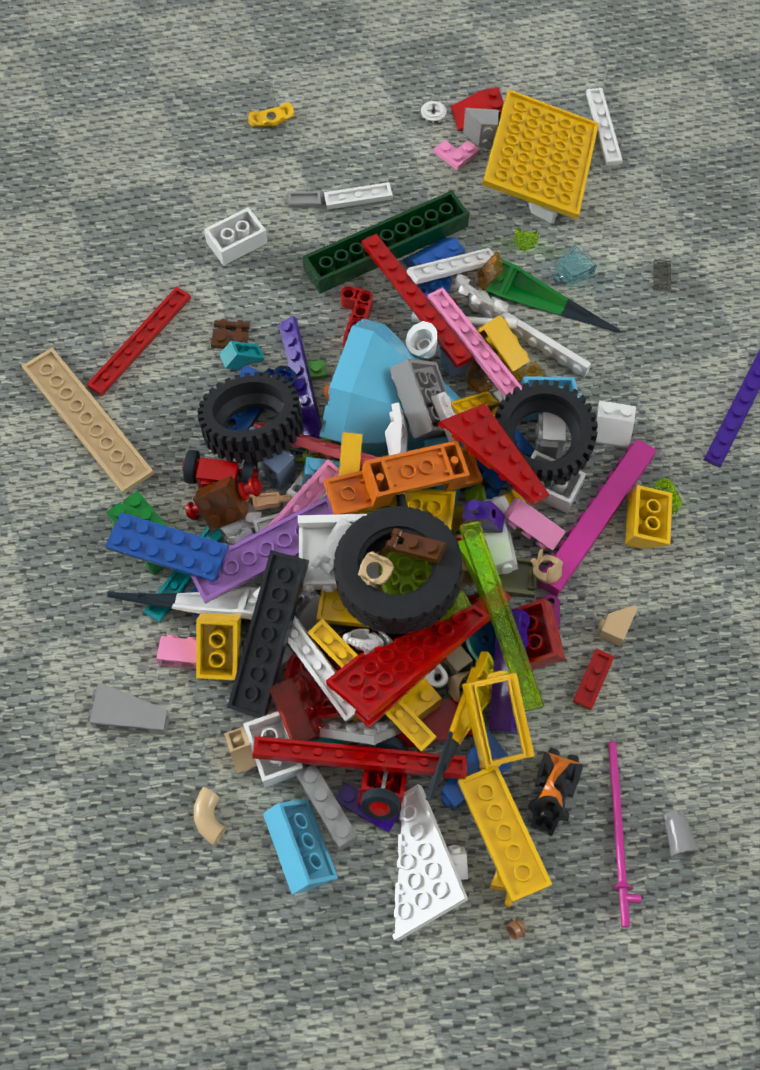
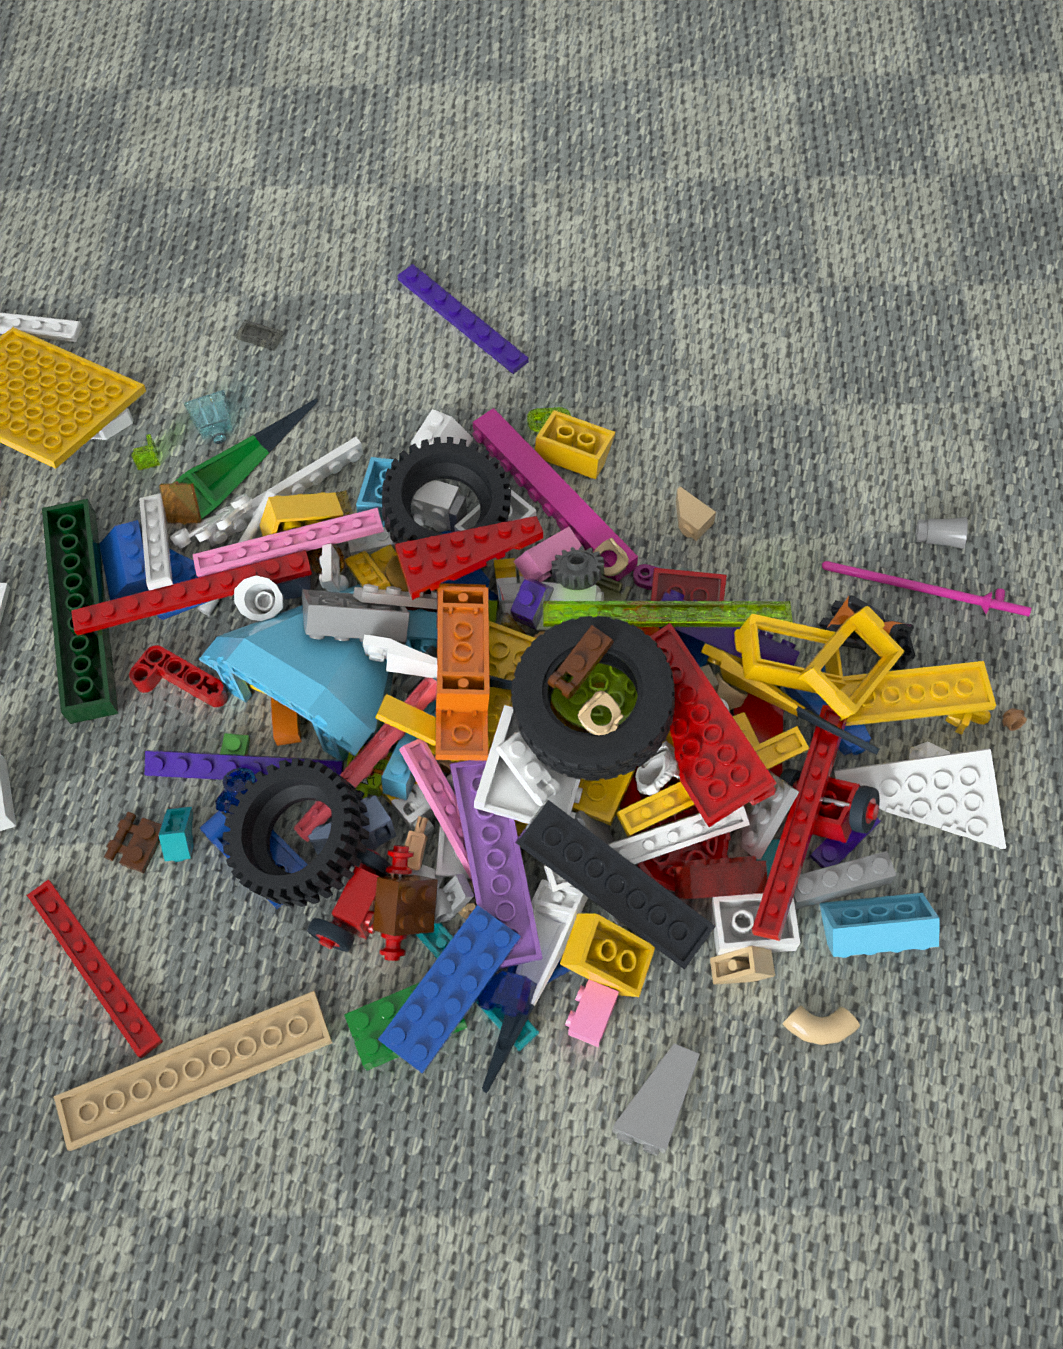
camera: 70 degrees left, 0 degrees up
red plate [573,648,615,711] -> none
none -> white plate [319,544,349,592]
none -> clear blue slope [476,971,537,1017]
none -> dark grey gear [551,546,605,590]
none -> yellow piece [797,606,904,721]

